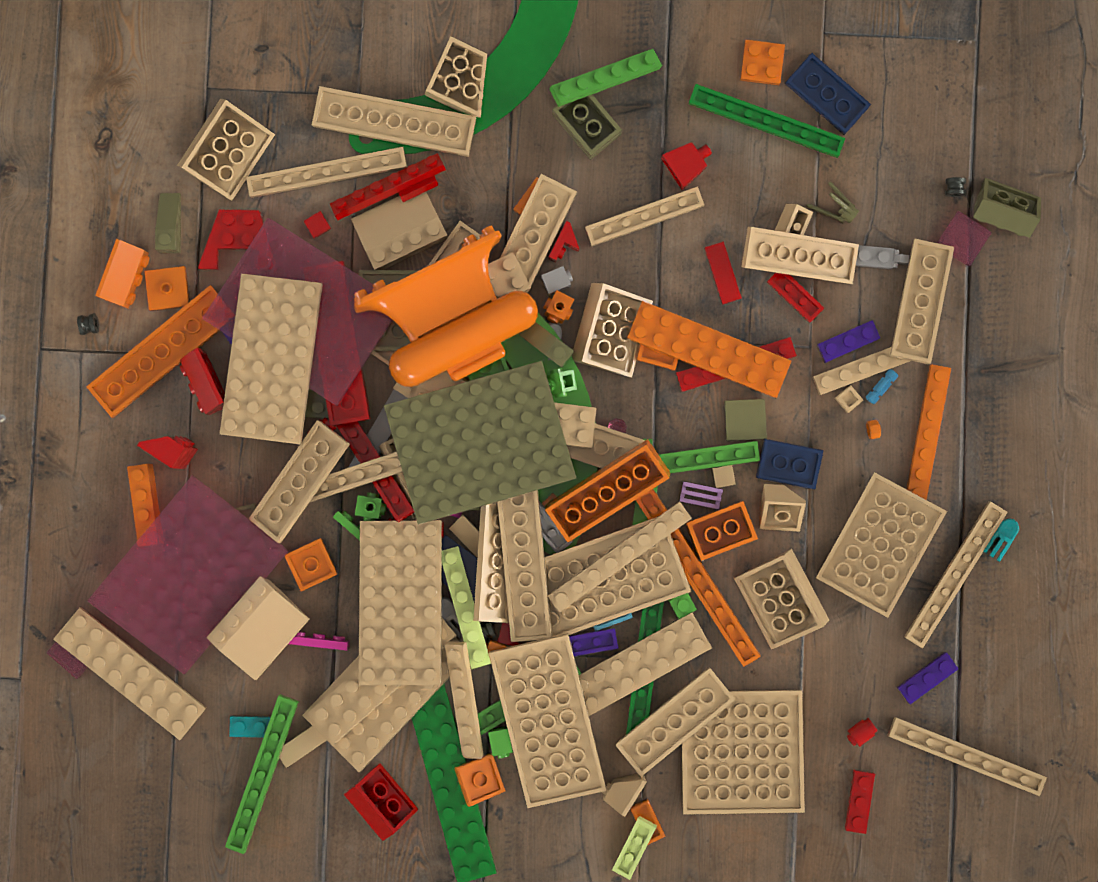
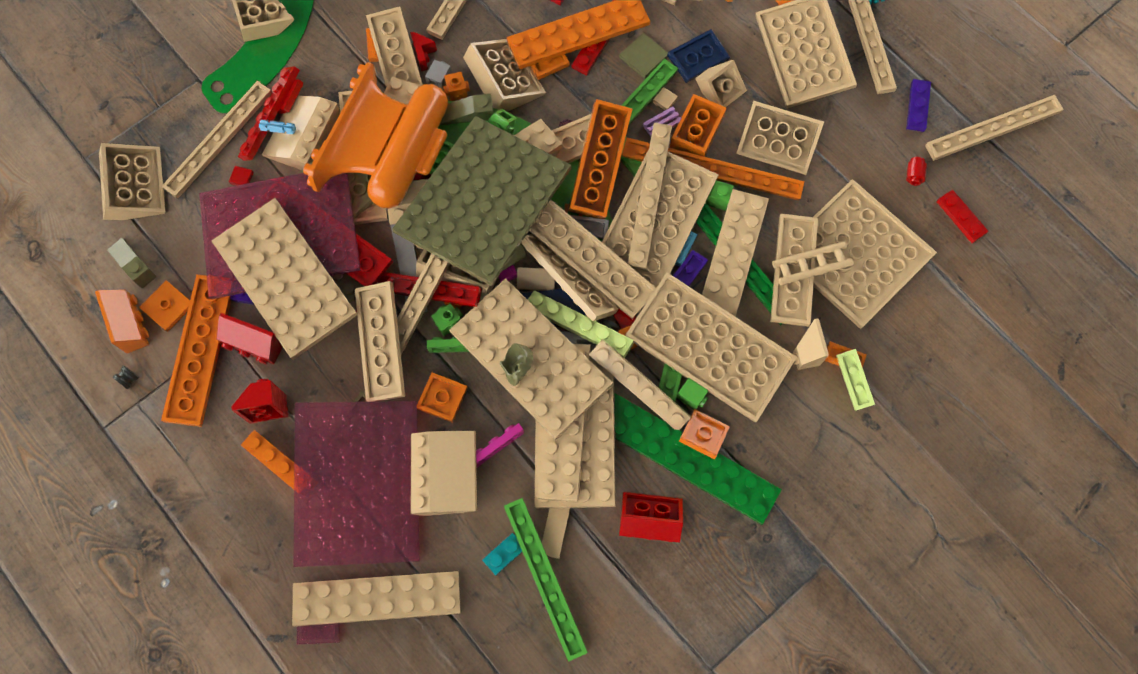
camera: 40 degrees left, 15 degrees down
red wing [198,209,278,271] -> none
tan plate [312,86,476,157] -> none
none -> dark azure axle [259,120,296,134]
none -> olive hair [500,343,533,386]
none -> tan bar [772,241,854,285]

